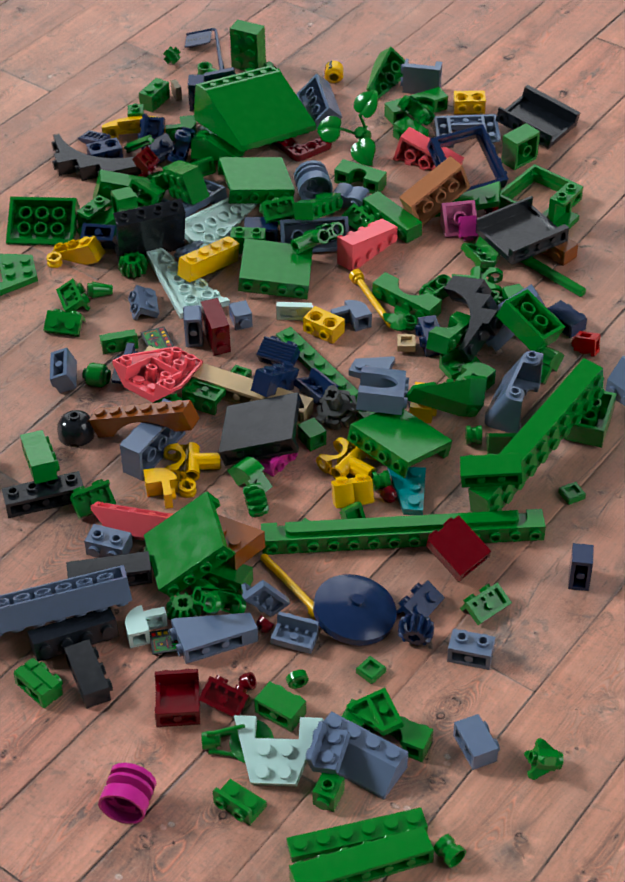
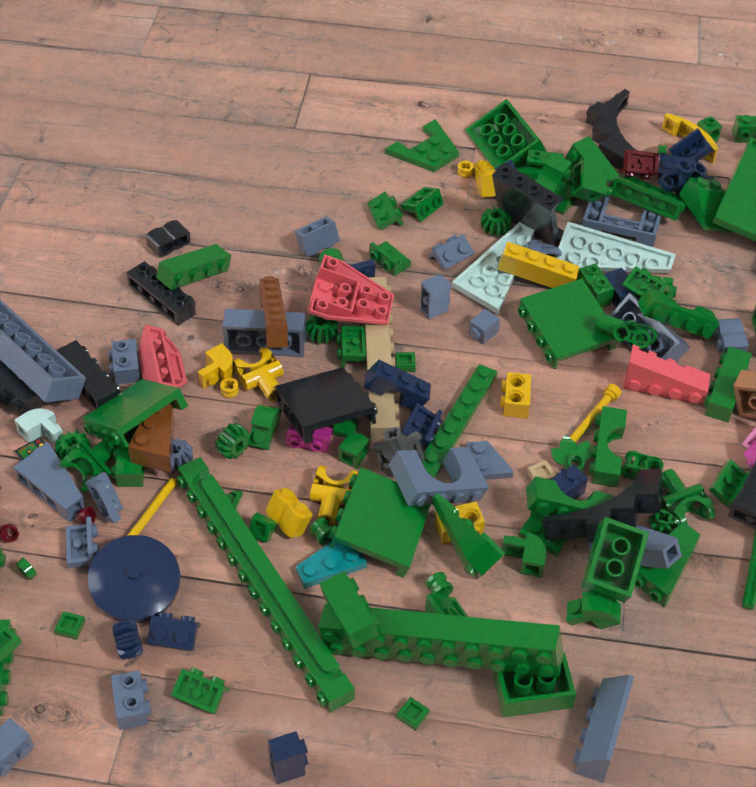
camera: 60 degrees right, 5 degrees up
black cylinder [57,410,95,447] -> none
green bracket [70,479,117,519] -> none
dark blue slope [78,130,111,144] -> none
dark blue brick [86,137,123,158] -> none
green cone [87,281,113,299] -> none
piece [140,326,174,349] -> none
green brick [162,160,210,205] -> none
green brick [165,115,197,141] -> none
dark red brick [200,298,231,356] -> none
green panel [217,157,295,204] -> none
dark blue brick [256,336,301,367] -> none
light aqua panel [276,302,313,321] -> none
sand blue wheel [294,160,333,200] -> none
sand blue brick [331,300,372,331] -> none
green bracket [341,203,378,231] -> none
dark red hinge [380,485,397,503] -> none
dark red brick [426,515,491,582] -> none
sand blue windscreen [484,351,544,433] -> none
dark blue brick [547,300,587,338] -> none
red brick [571,331,601,357] -> none

